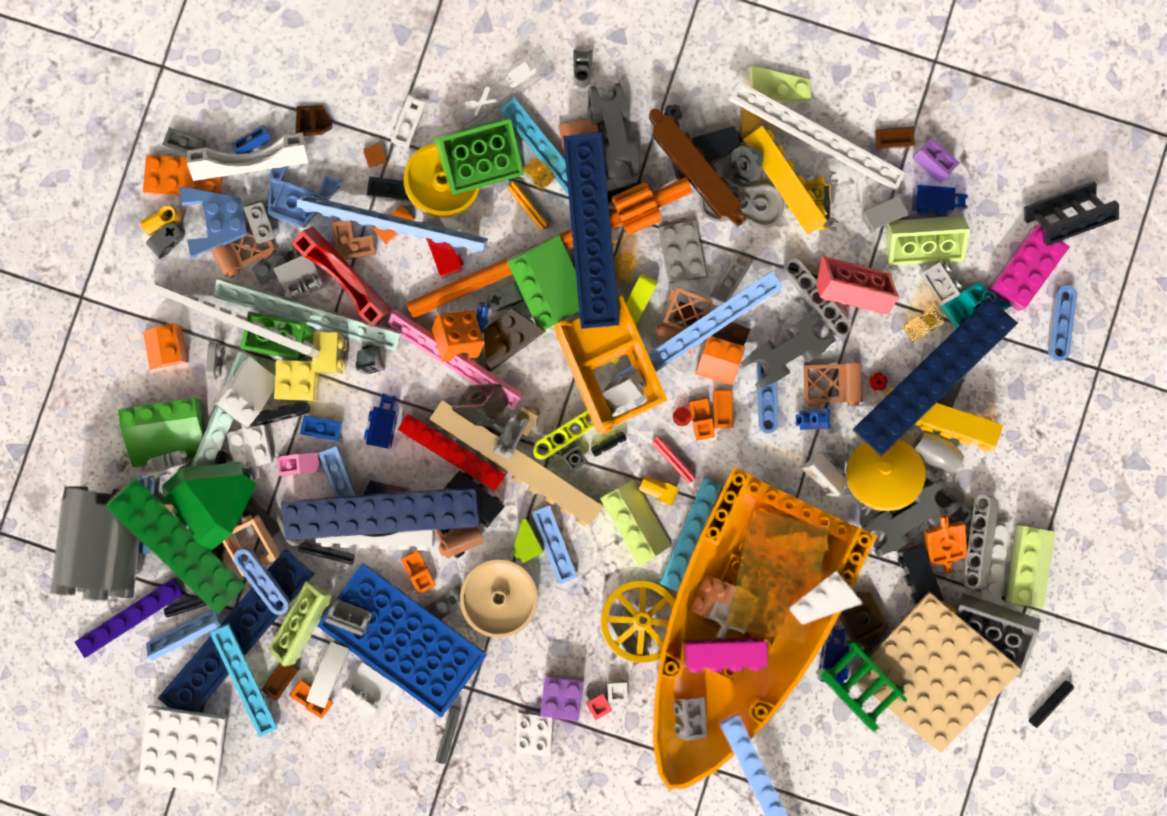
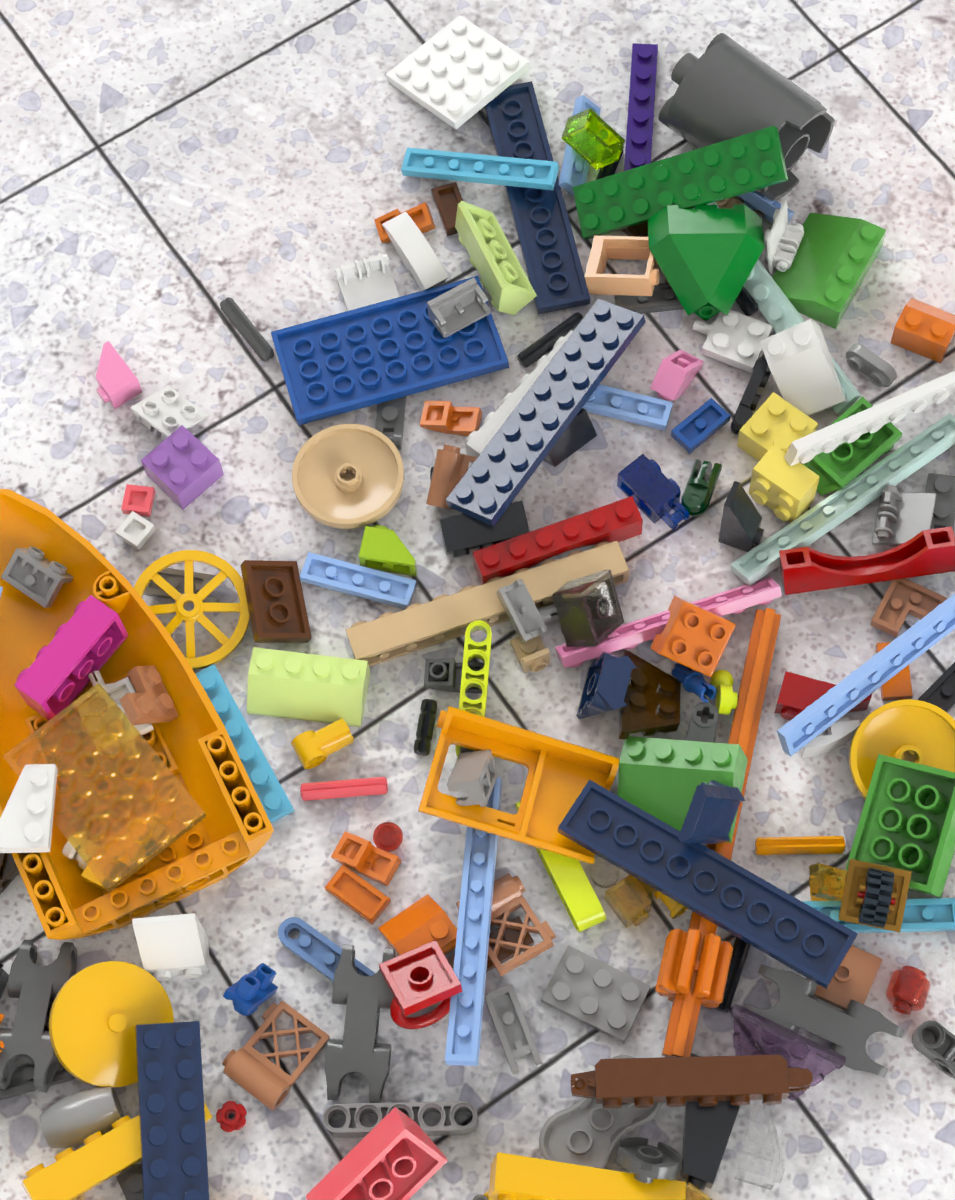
camera: 130 degrees right, 20 degrees down
medium blue plate [233,547,290,615] -> none
dark grey plate [664,104,682,121] -> none
none -> bright pink slope [96,341,142,409]
none -> reddish brown plate [240,560,312,643]
none -> tile [379,940,462,1030]
none -> clear neon green brick [561,108,625,170]
none -> dark blue slope [576,652,637,719]
none -> dark blue slope [678,780,745,844]
none -> dark green arm [681,459,722,516]
none -> neon yellow plate [710,670,738,715]
none -> clear purple wing [731,1003,847,1101]
none -> plate [838,858,912,933]
none -> clear red head [886,966,931,1015]

